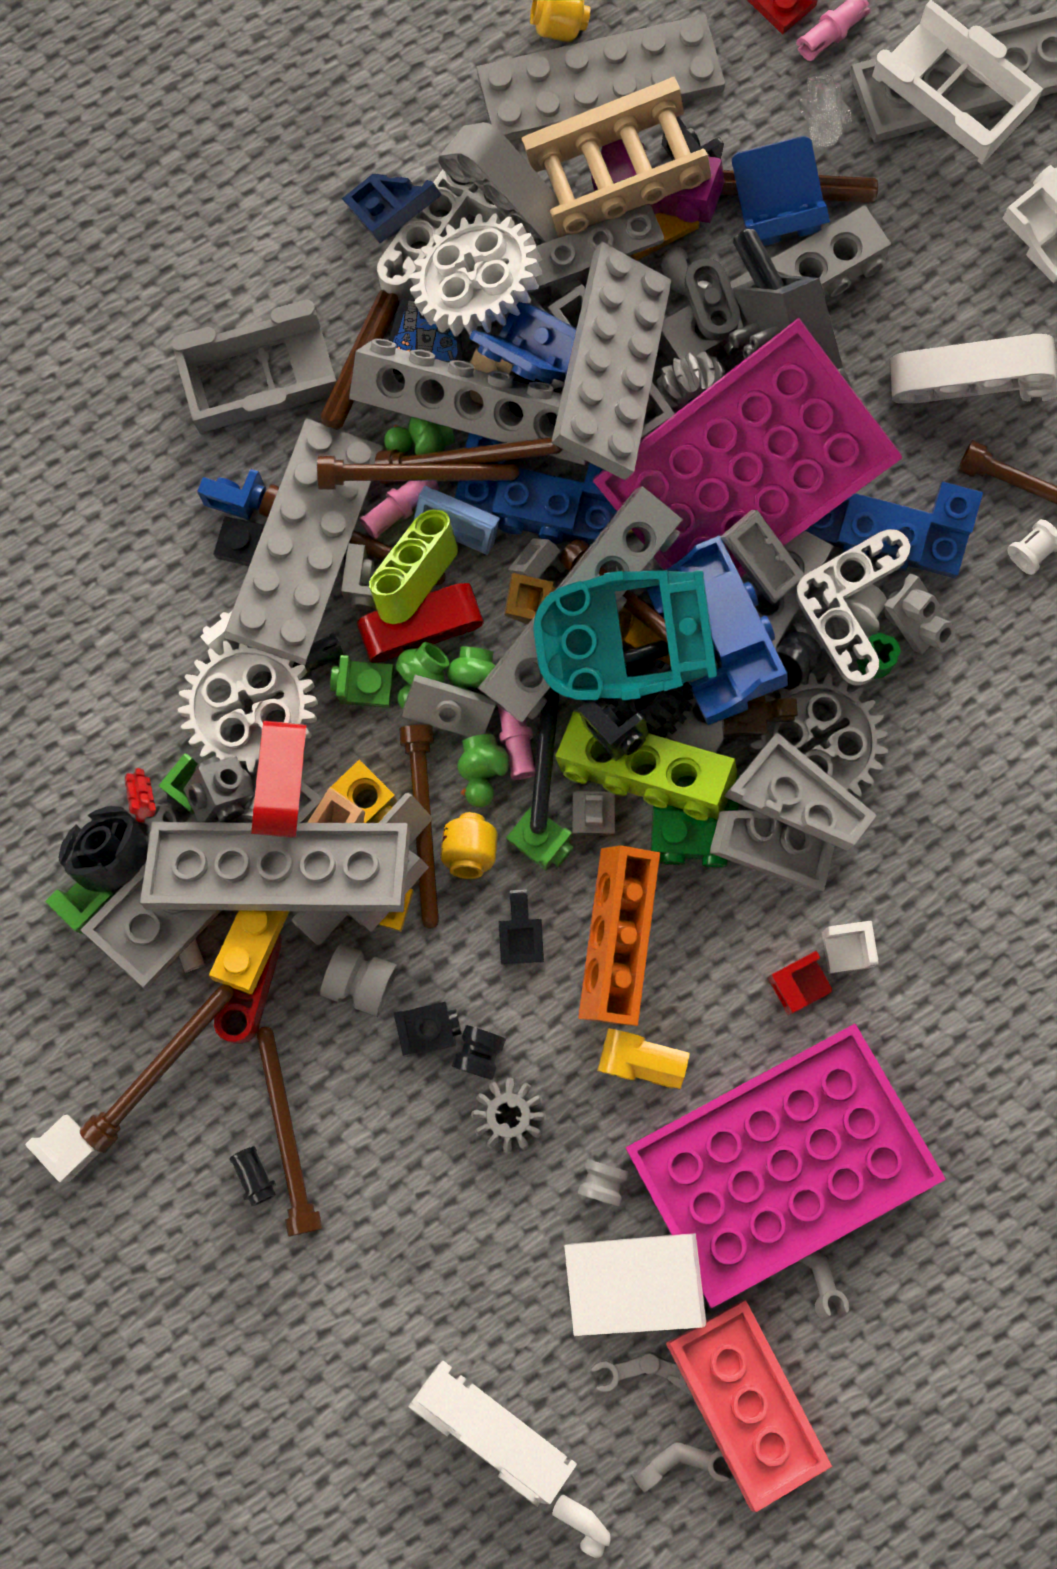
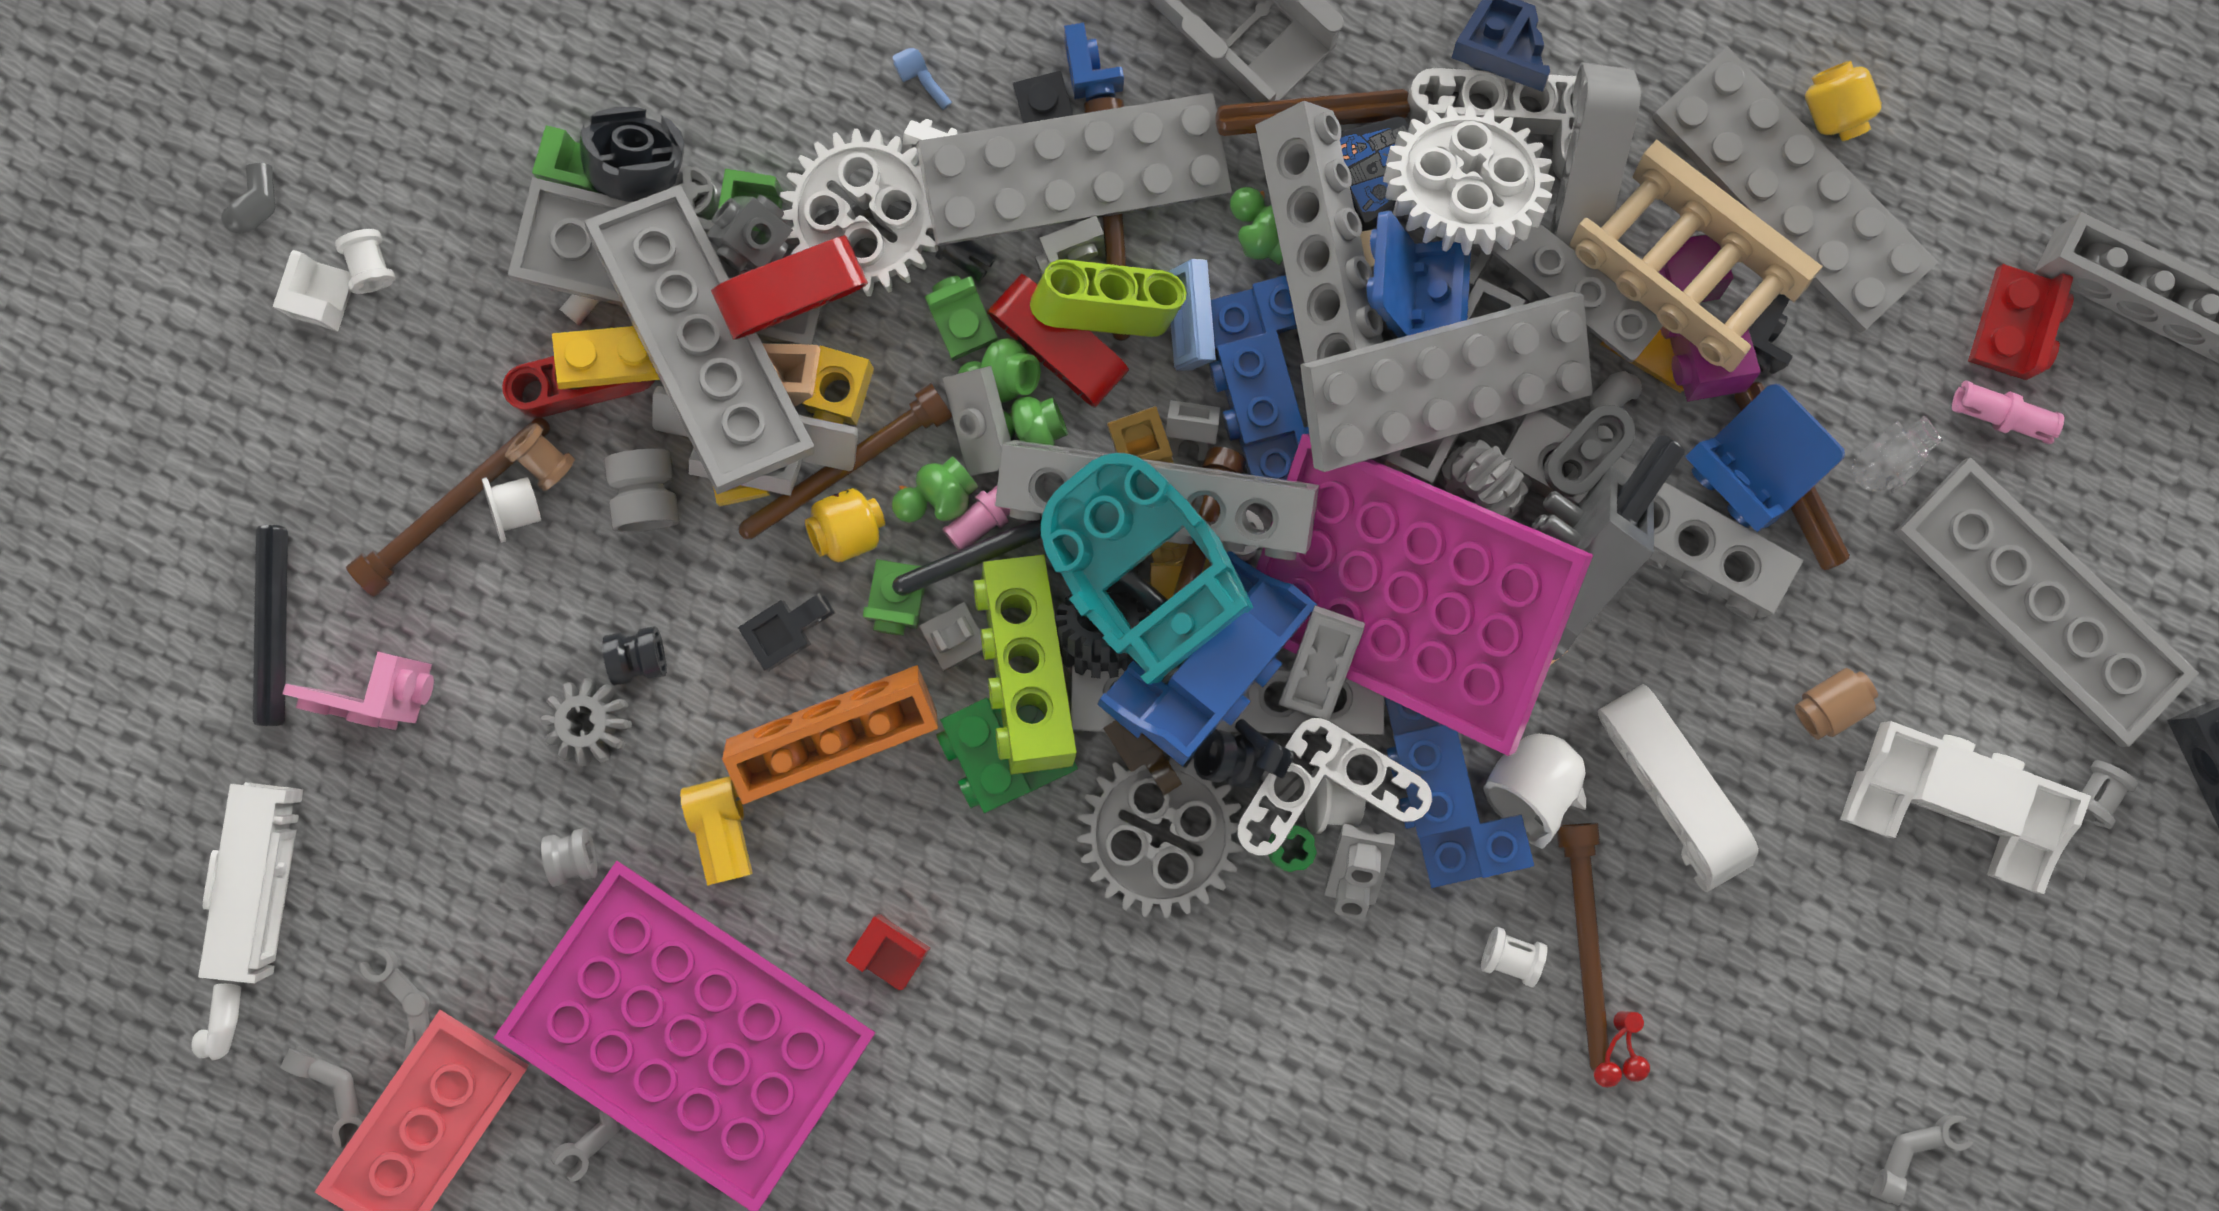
camera: 60 degrees right, 5 degrees up
reddish brown piece [79,984,234,1153] -> none
red axle [124,768,156,822] -> none
black pin [229,1146,276,1206] -> none
reddish brown piece [317,456,520,490] -> none
bright pink pin [359,481,439,540] -> none
reddish brown piece [375,437,563,484] -> none
black brick [394,1002,462,1057] -> none
white tile [564,1233,706,1336] -> none
black bracket [578,700,649,761] -> none
light grey wing [710,810,835,891] -> none
light grey wing [724,733,877,851] -> none
white panel [822,921,879,974] -> none
white piece [872,0,1043,165] -> none
none -> black axle [253,525,288,726]
none -> bright pink bracket [283,652,434,730]
none -> white bush [335,229,396,294]
none -> white piece [482,477,541,543]
none -> medium nougat bush [505,423,575,491]
none -> medium blue hand [893,48,952,110]
none -> black hand [1235,719,1293,779]
none -> white piece [1483,734,1586,849]
none -> medium nougat brick [1795,668,1878,740]

